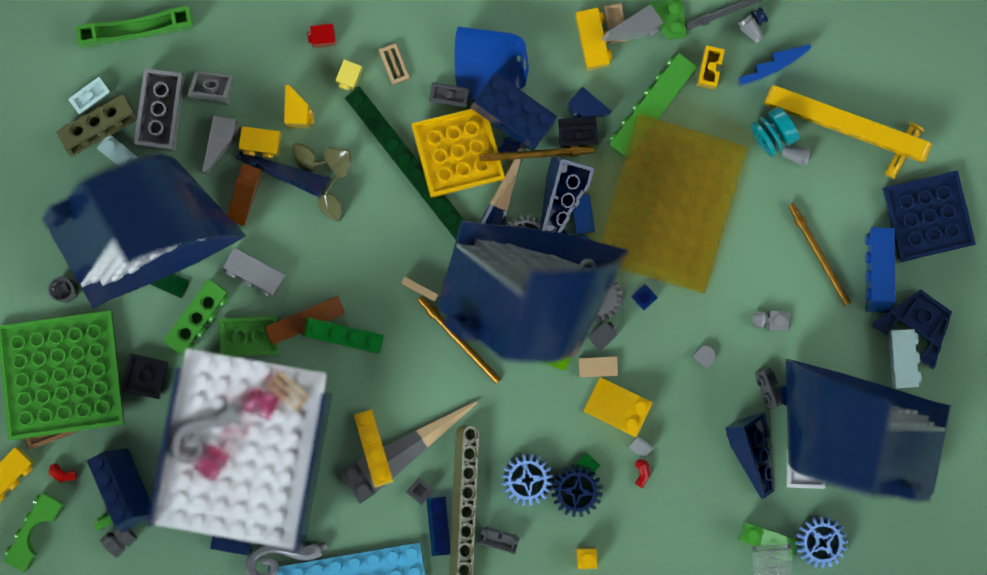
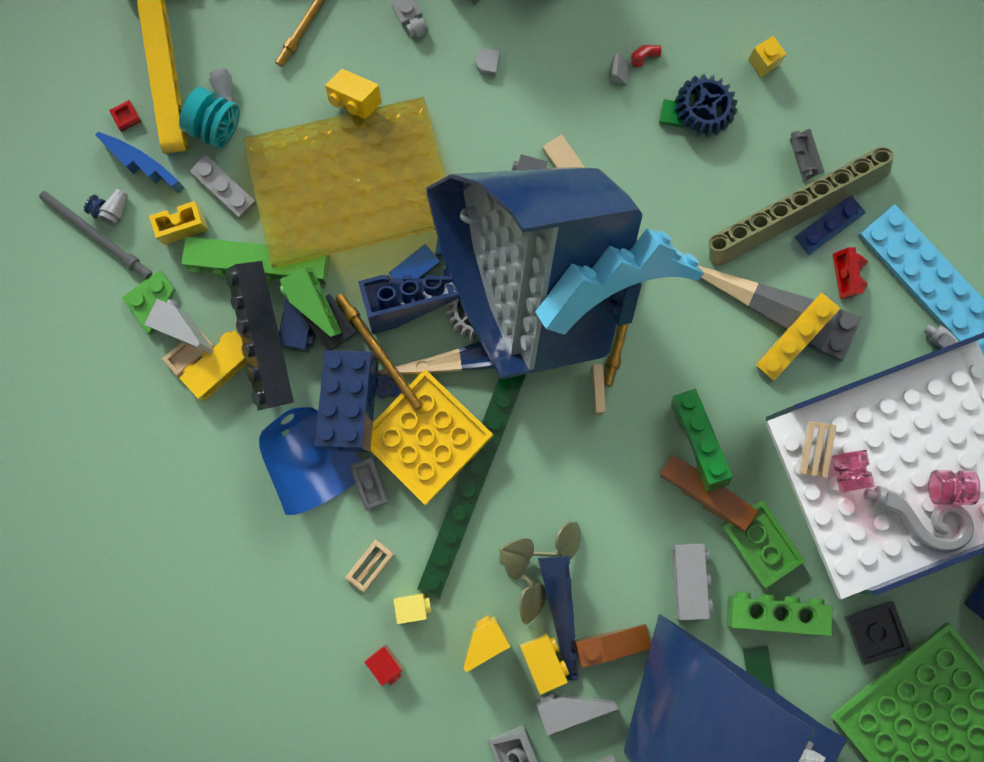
camera: 120 degrees left, 5 degrees down
dark grey plate [406,477,434,505] -> none
light blue gear [502,454,553,506] -> none
yellow slope [583,377,653,437] -> none
clear blue plate [631,284,658,311] -> none
none -> red tile [109,100,142,132]
none -> light grey plate [190,155,257,219]
none -> black brick [225,261,294,411]
none -> bright green slope [280,267,342,337]
none -> yellow brick [325,69,382,119]
none -> medium azure arch [535,228,704,335]
none -> red tile [832,247,868,299]

